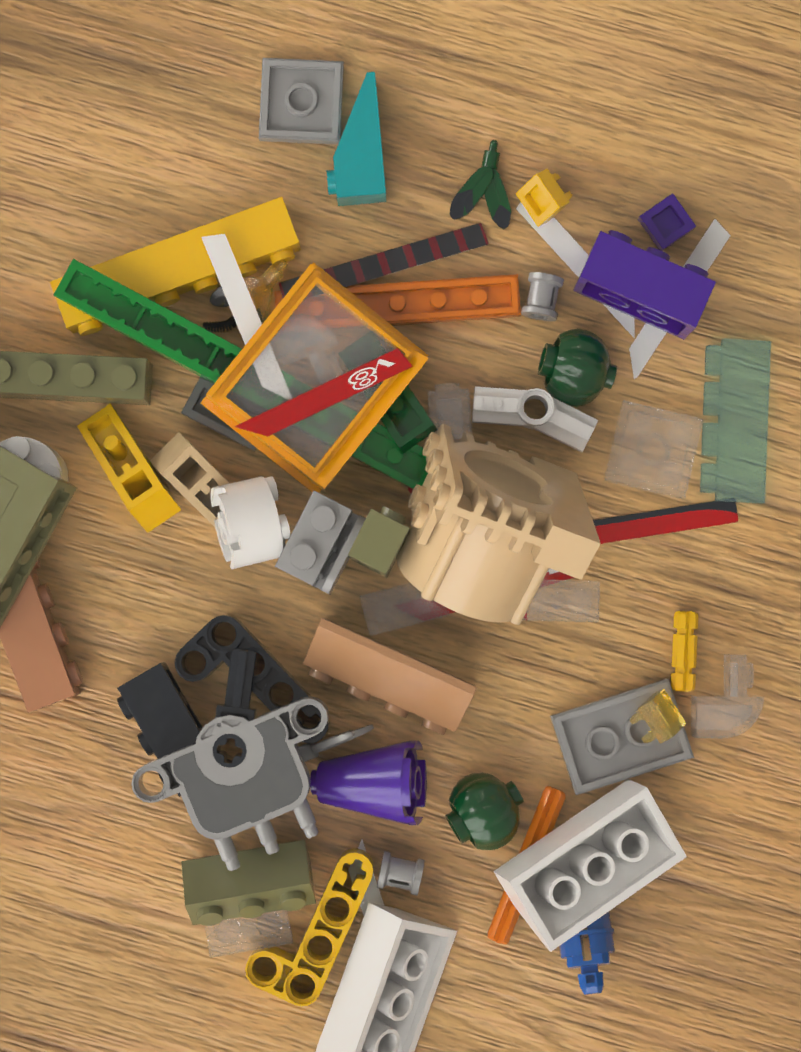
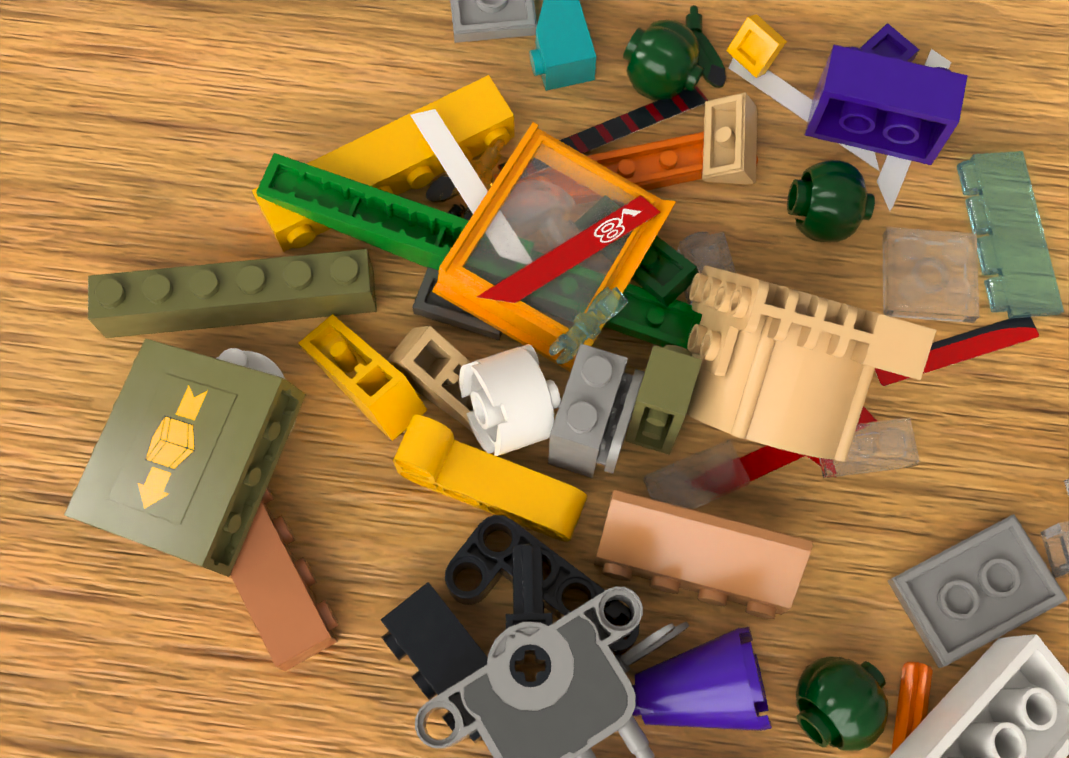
camera: 10 degrees left, 15 degrees down
white piece [472,386,598,453] -> none
light grey bush [521,272,564,321] -> none
clear yellow tile [629,689,686,744] -> none
yellow axle [671,611,699,692] -> none
none -> yellow beam [393,415,588,542]
none -> clear light blue piece [549,287,628,364]
none -> dark green plant [623,19,705,101]
none -> tan slope [702,92,757,185]

